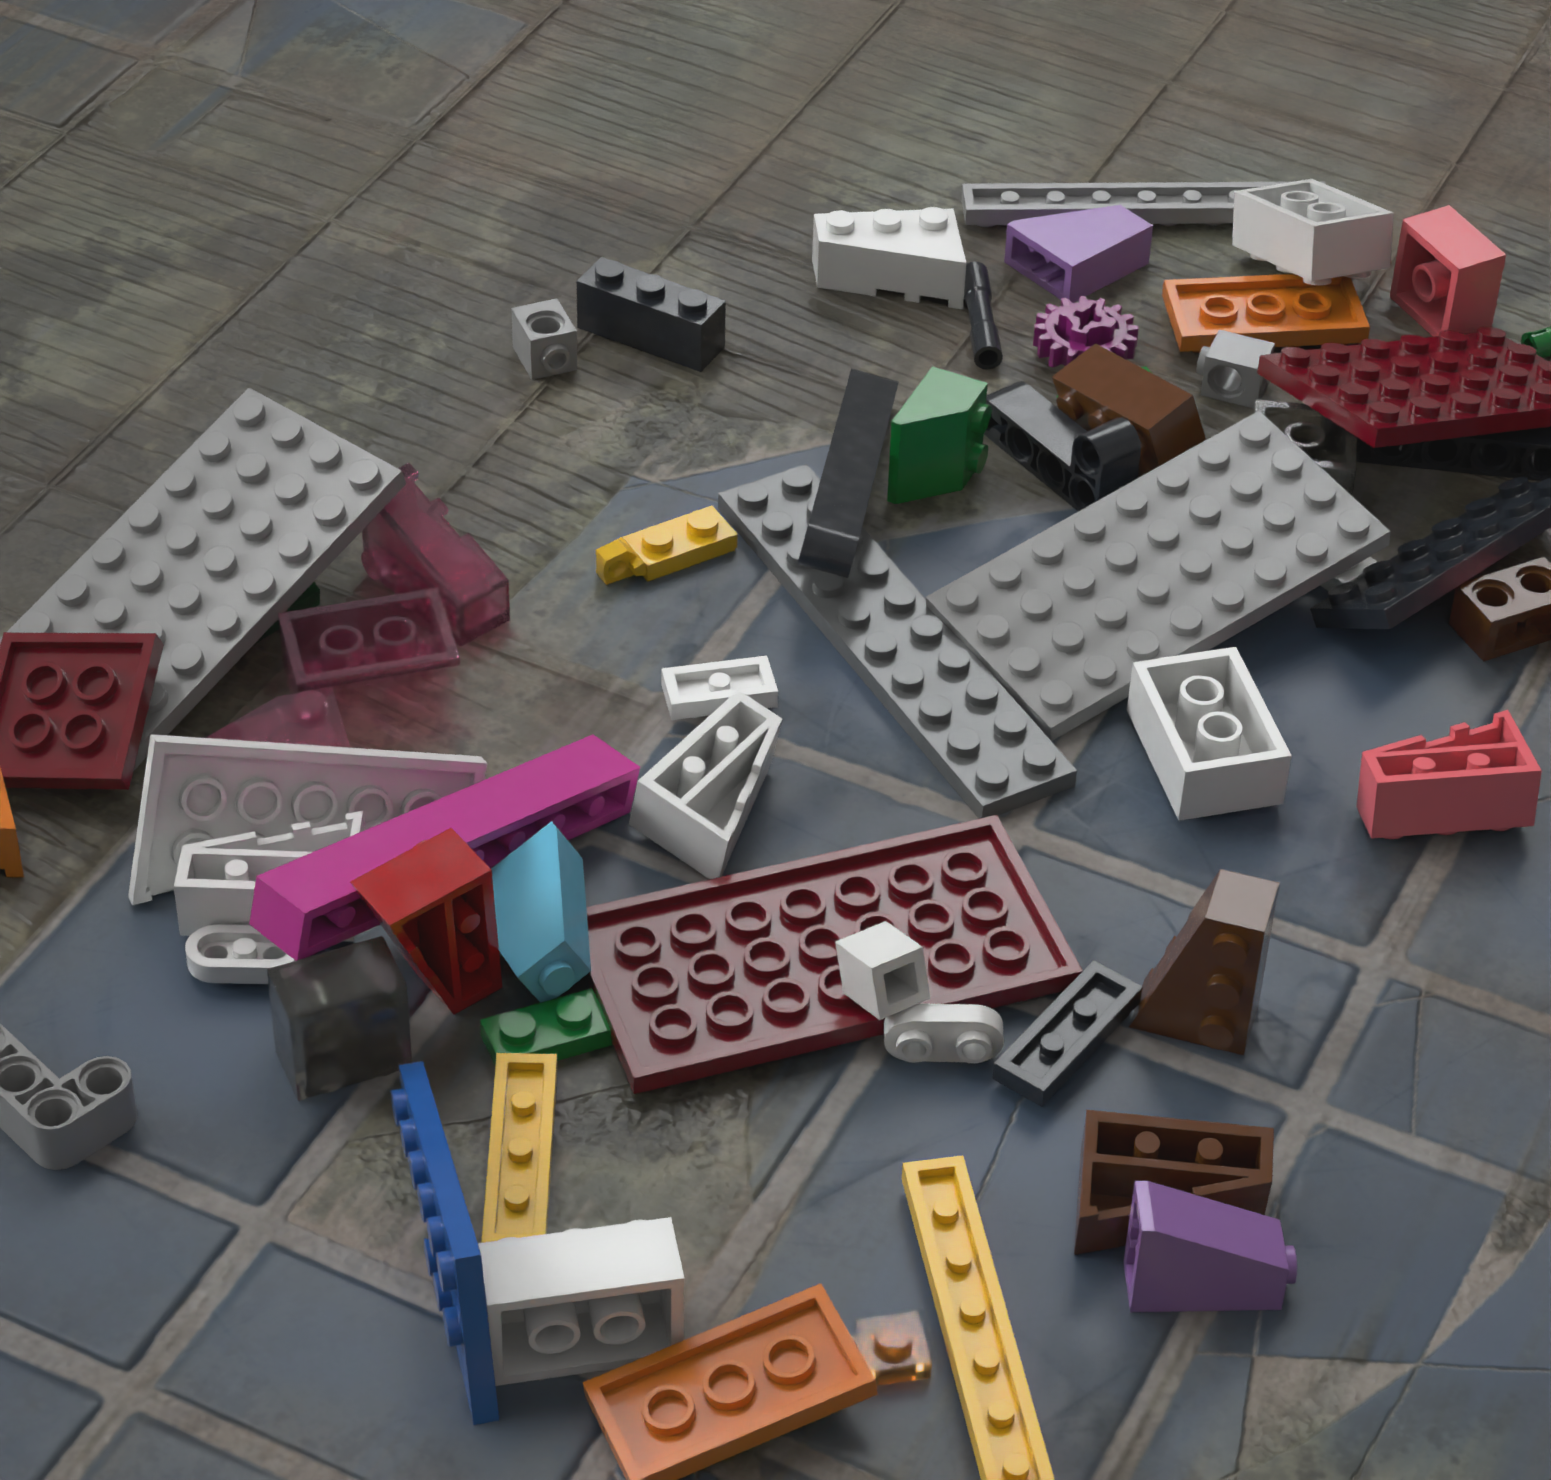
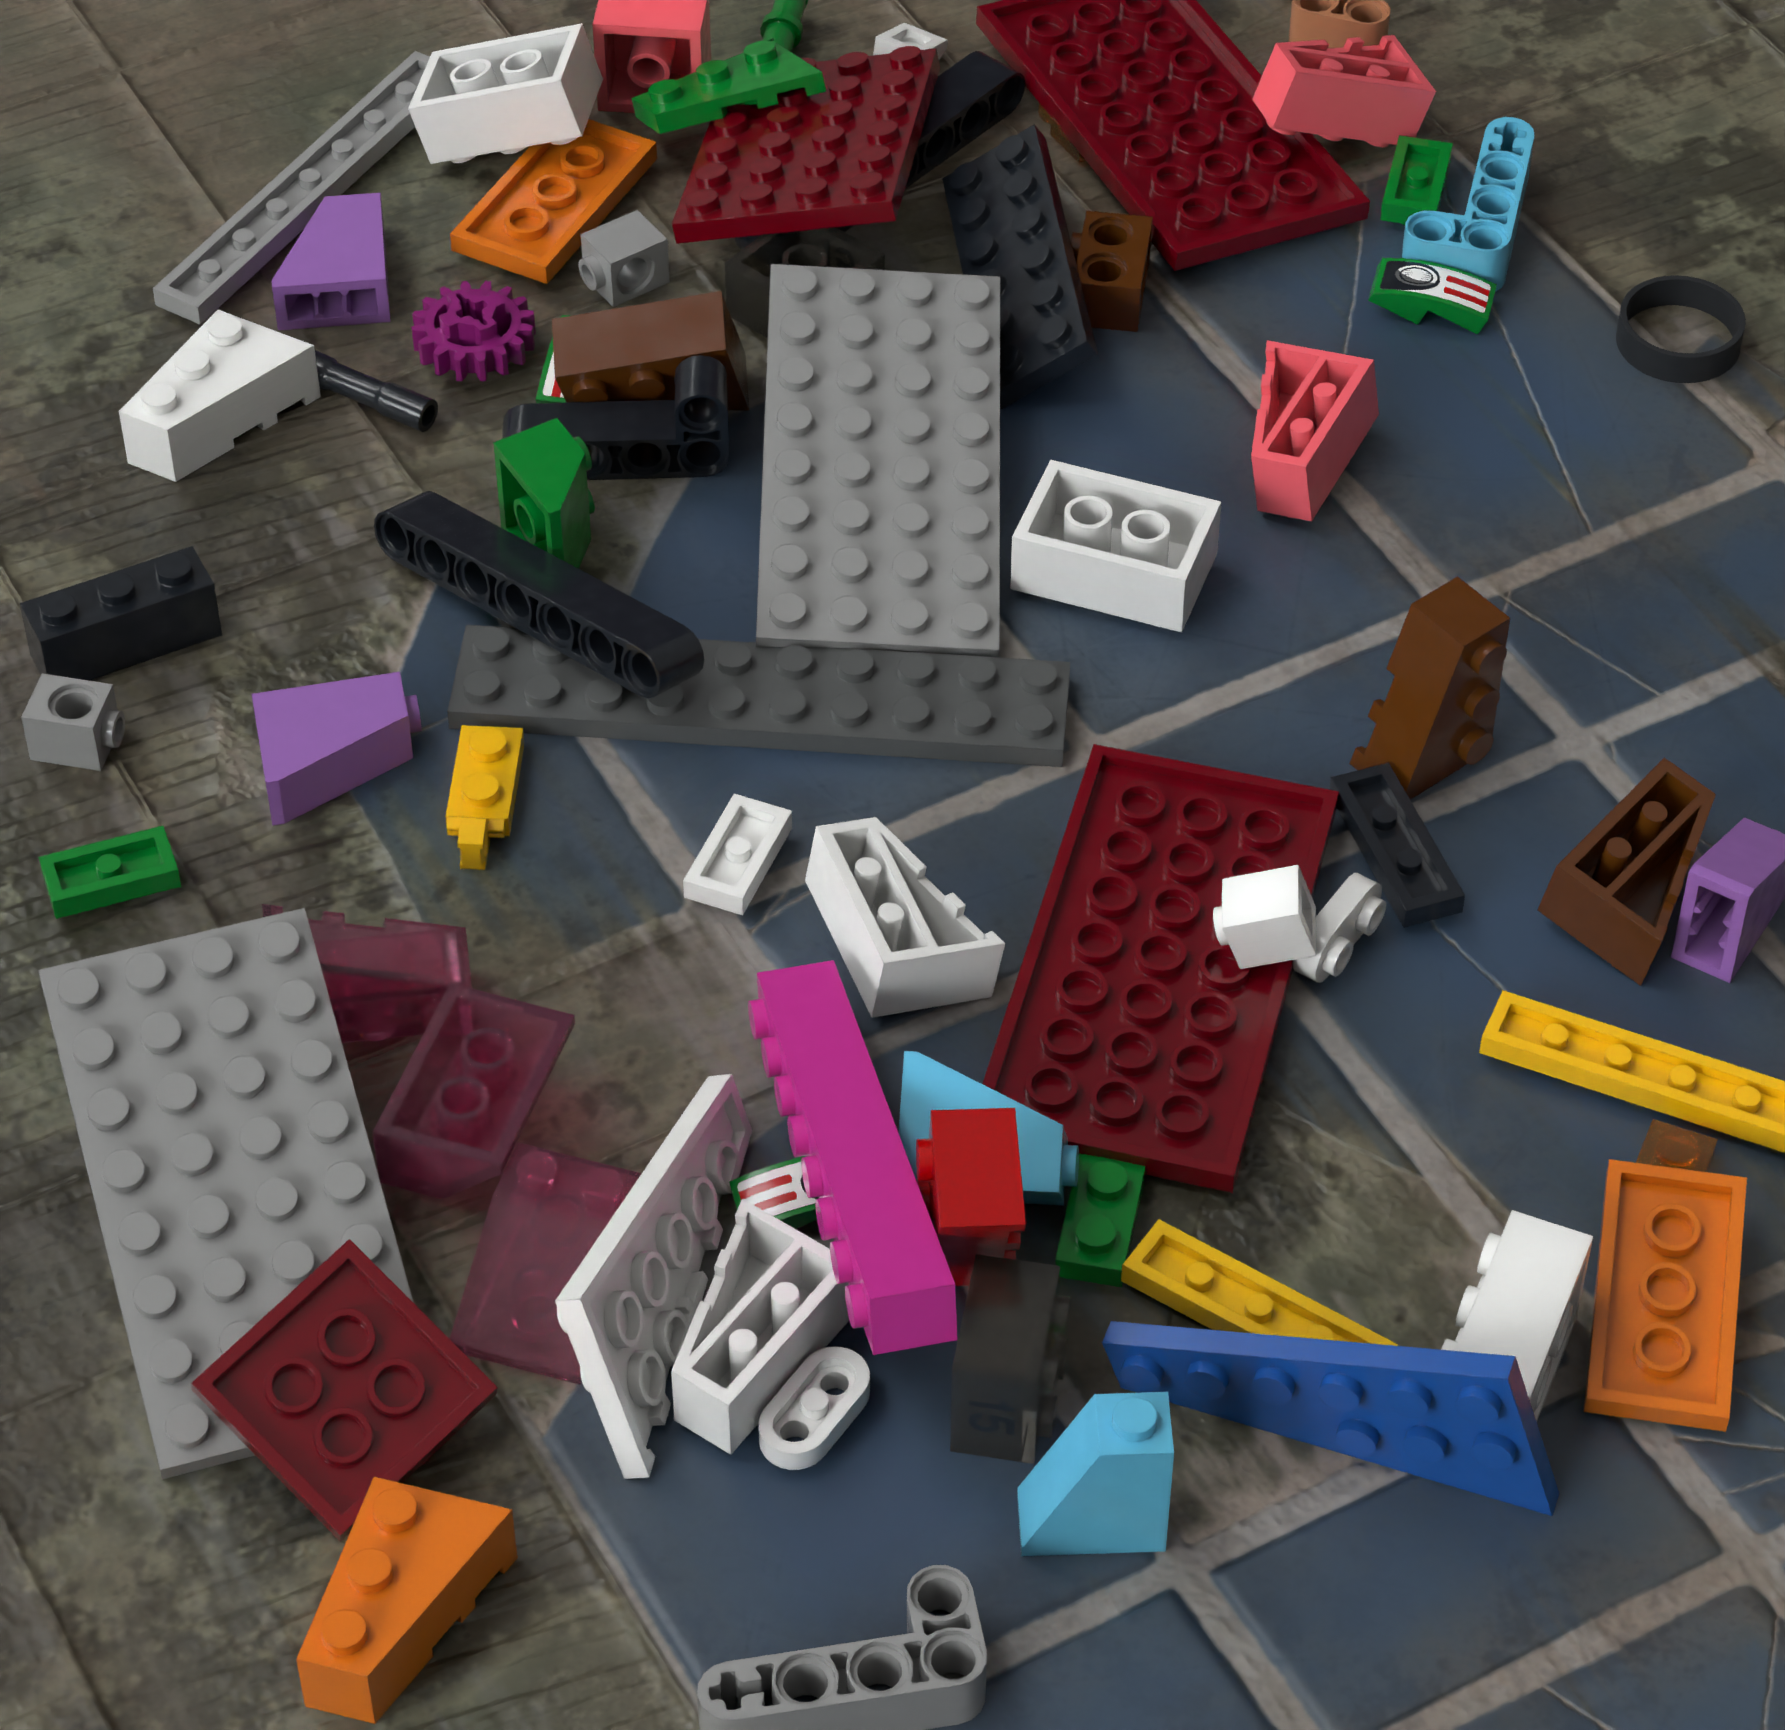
camera: 55 degrees left, 5 degrees up
none -> green plate [38,825,181,919]
none -> medium lavender slope [252,672,422,826]
none -> green wing [631,41,826,134]
none -> medium azure slope [1017,1392,1174,1556]

